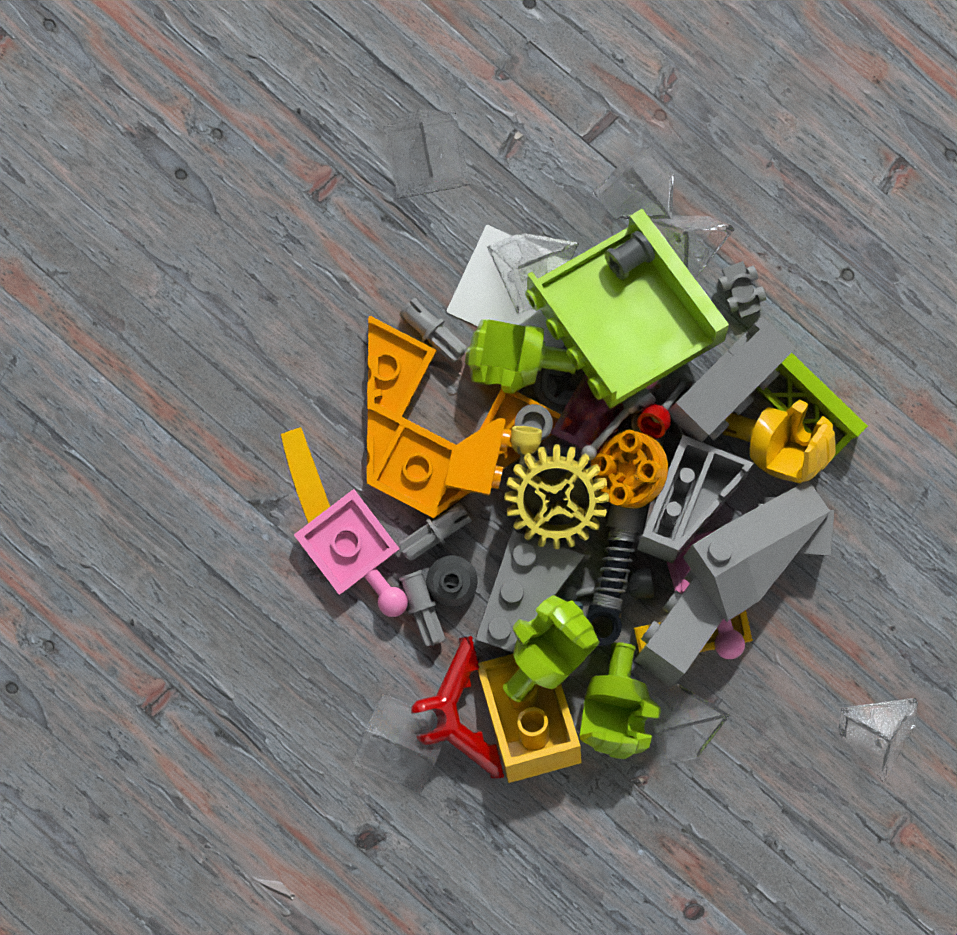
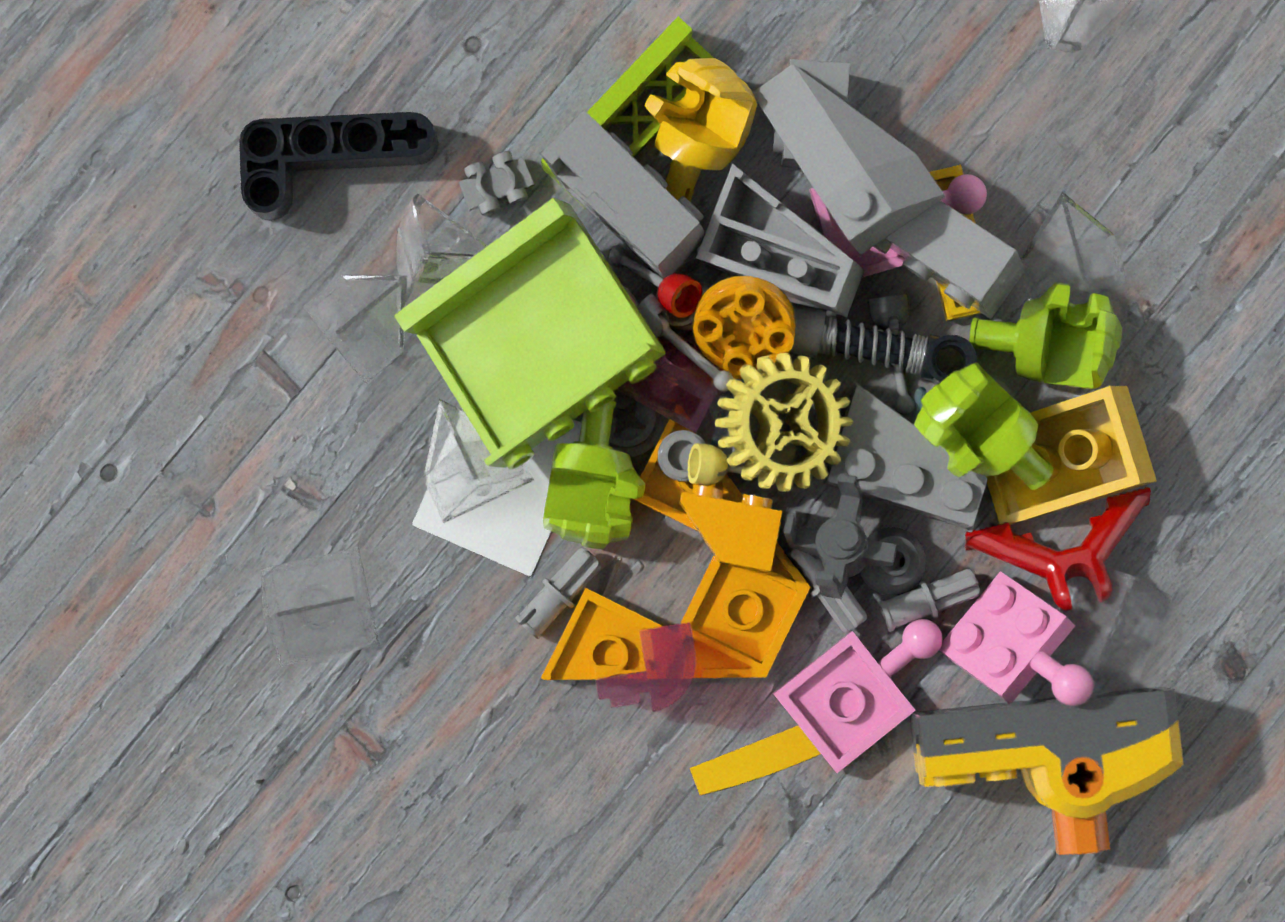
camera: 90 degrees left, 0 degrees up
dark grey bush [605,231,655,280] -> none
none -> black beam [239,112,439,221]
none -> clear pink brick [596,622,696,712]
none -> dark grey piece [784,473,897,599]
none -> piece [910,687,1184,855]
none -> bright pink plate [939,571,1094,706]

